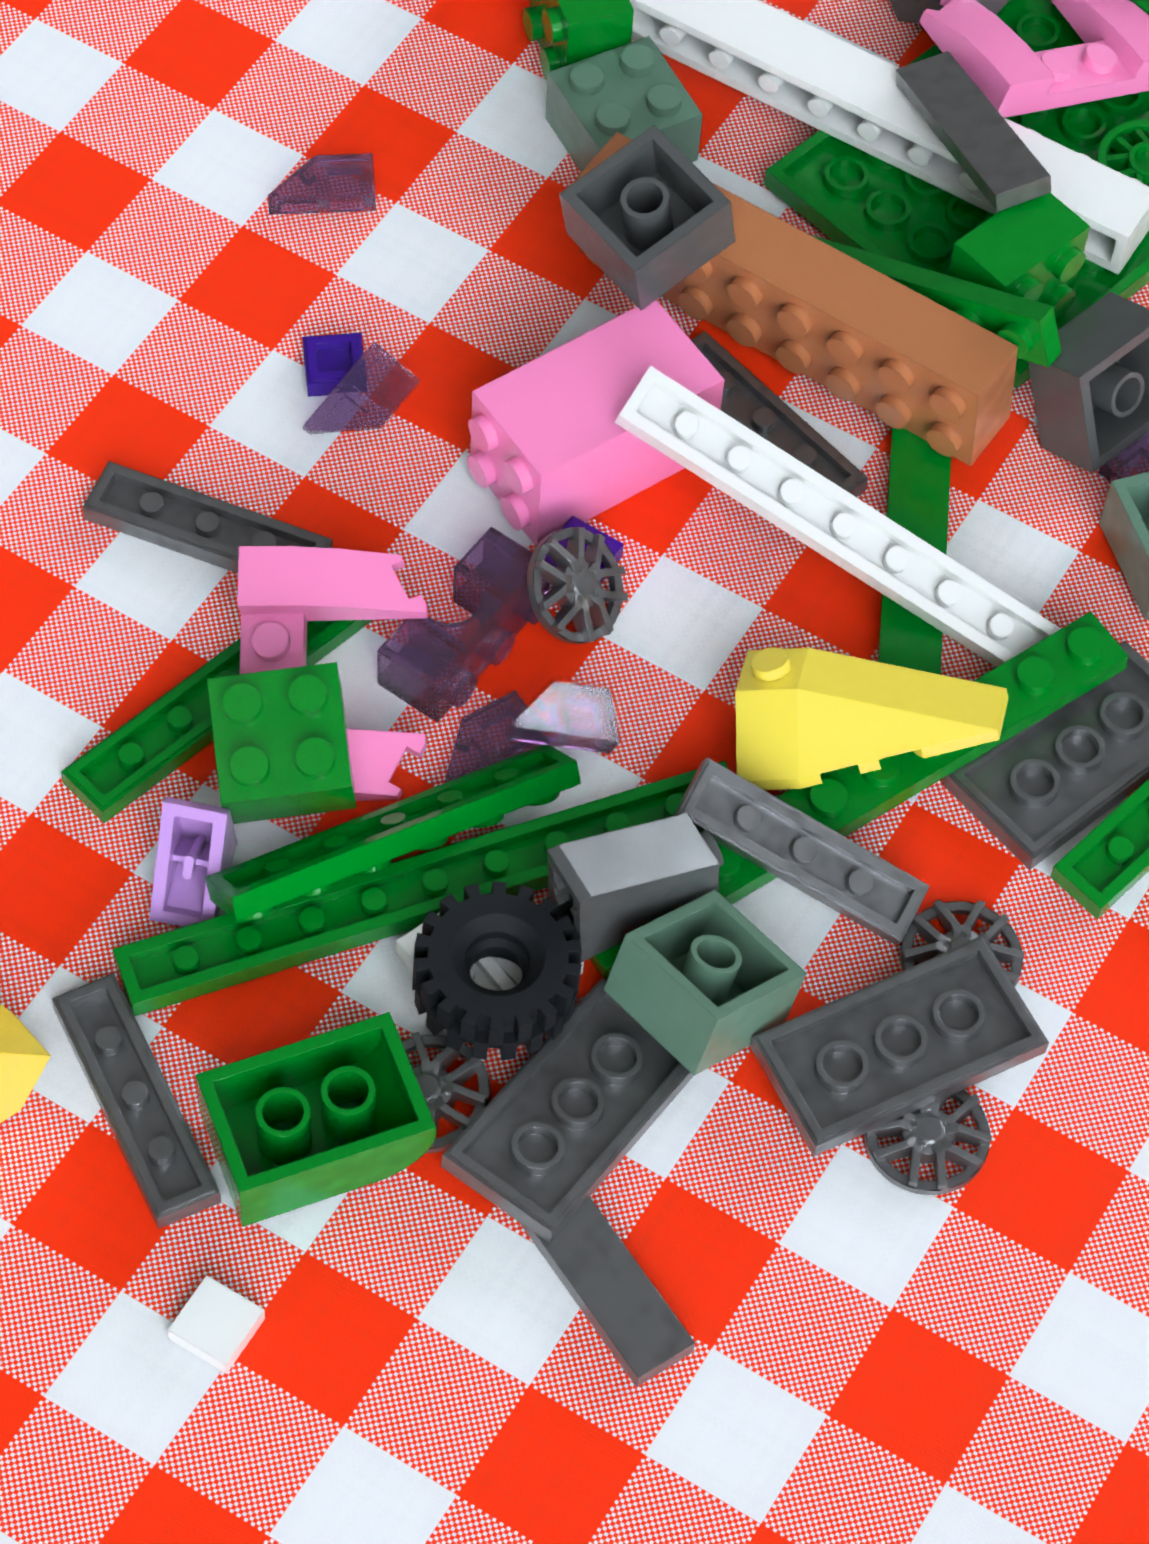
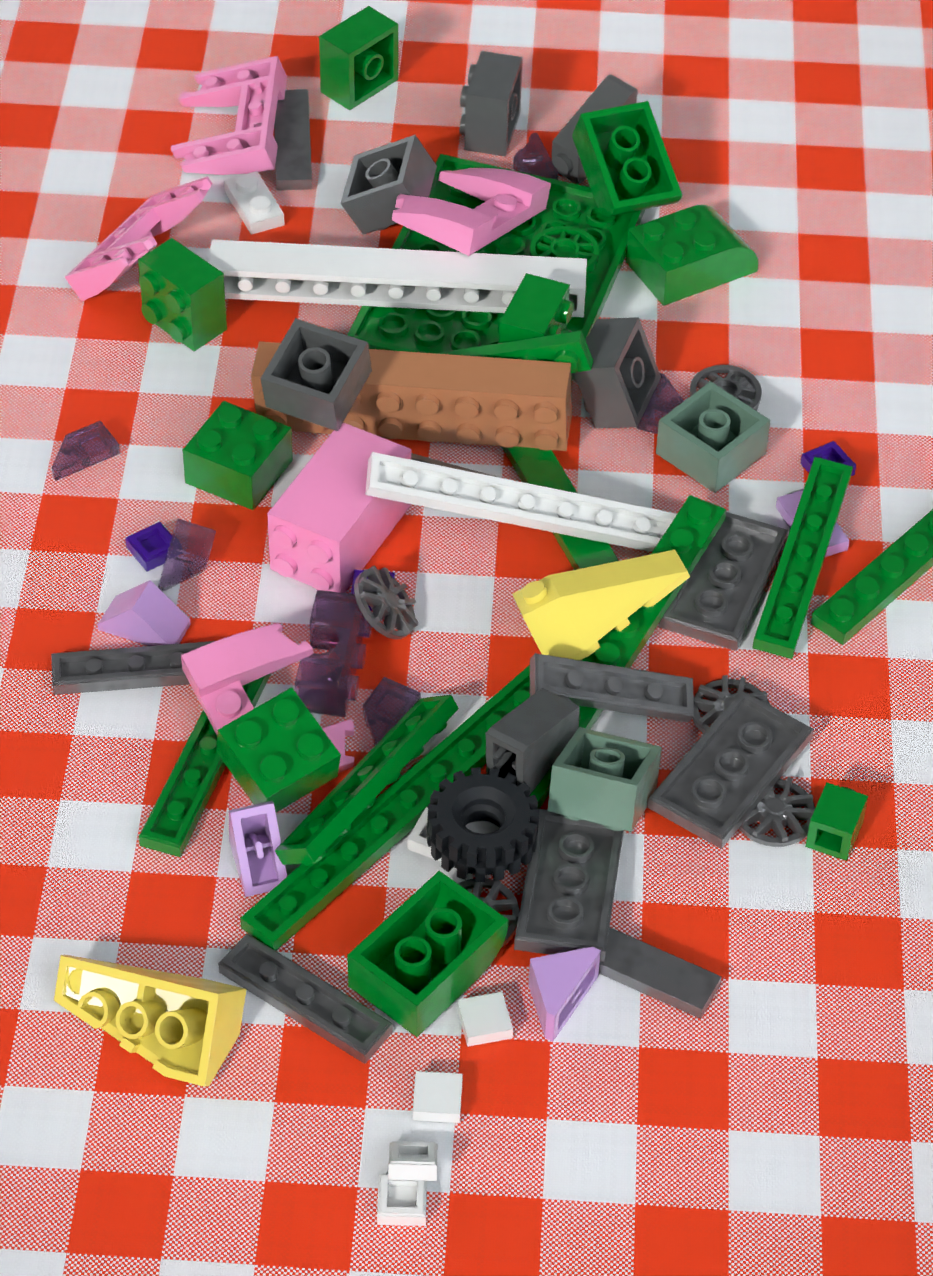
camera: 25 degrees left, 10 degrees down
clear purple tile [505,681,620,753] -> none
sand green brick [545,36,703,172] -> none
flat silver tile [895,51,1051,212] -> none
none -> lavender slope [97,580,191,646]
none -> green brick [182,401,293,510]
none -> white tile [377,1174,427,1226]
none -> white tile [388,1141,438,1181]
none -> white tile [457,992,513,1047]
none -> lavender slope [528,947,601,1042]
none -> green brick [805,782,868,861]

